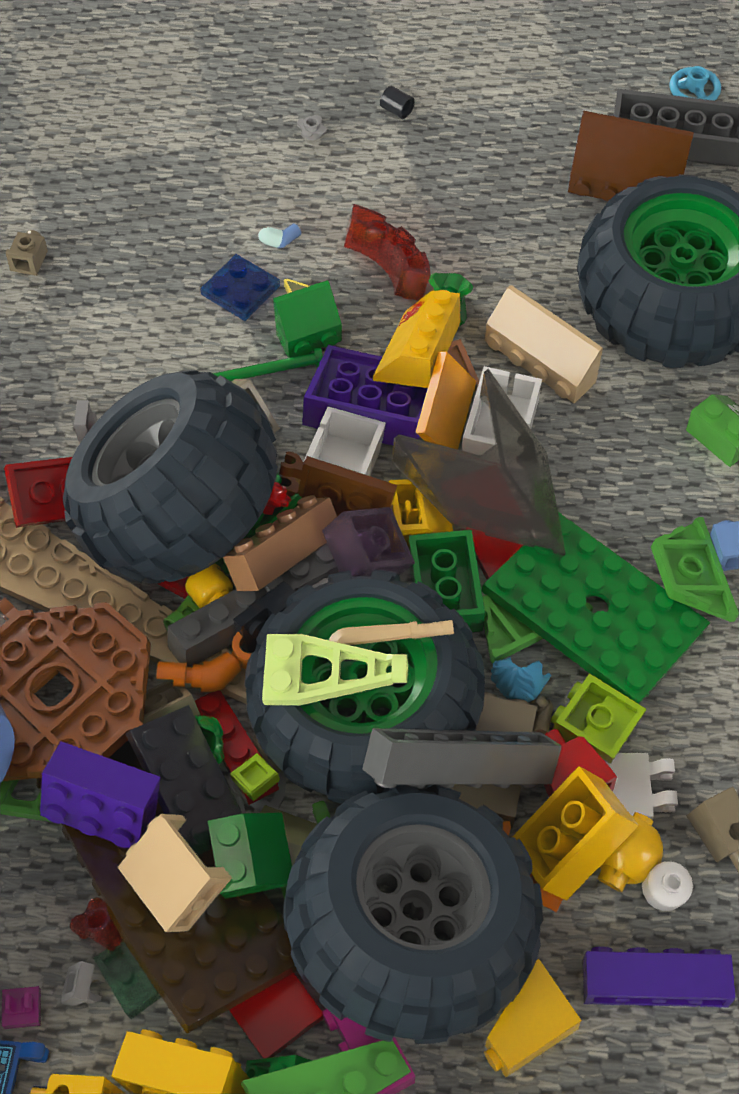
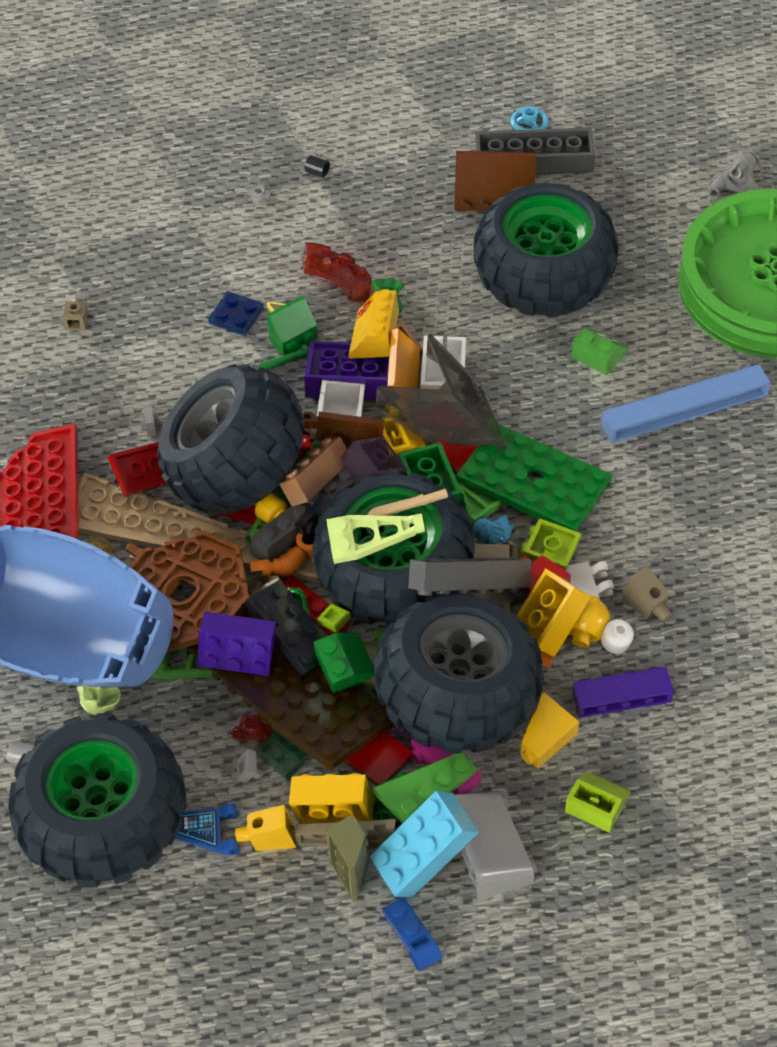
camera: 10 degrees left, 5 degrees down
magenta tile [2,986,41,1029] -> none
tan panel [118,814,232,932] -> none
arm [258,223,301,248] -> none
tan slope [485,285,603,403] -> none
bright green wing [651,517,739,622] -> none

